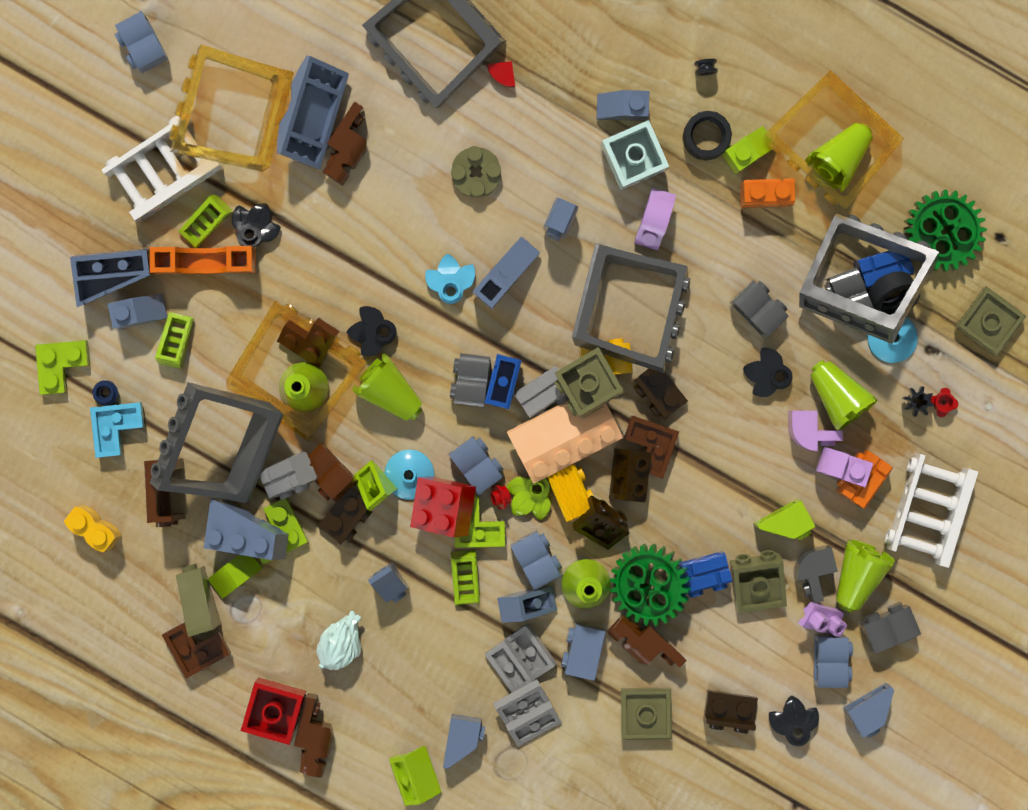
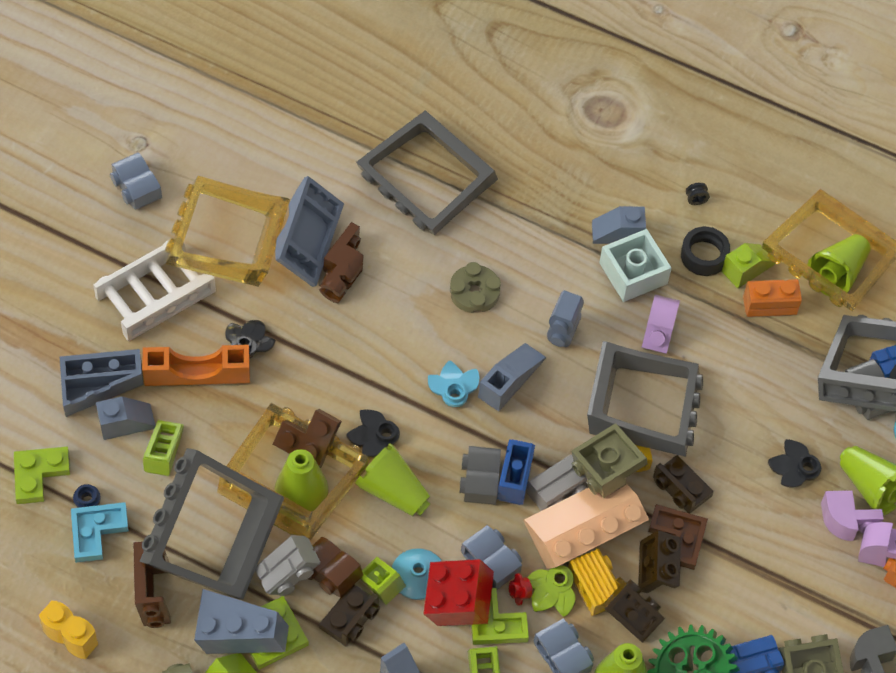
camera: 10 degrees left, 30 degrees down
lime slope [178,194,233,248] -> none
red tile [487,61,515,88] -> none
dark grey brick [730,280,789,338] -> none
lime slope [754,499,816,540] -> none

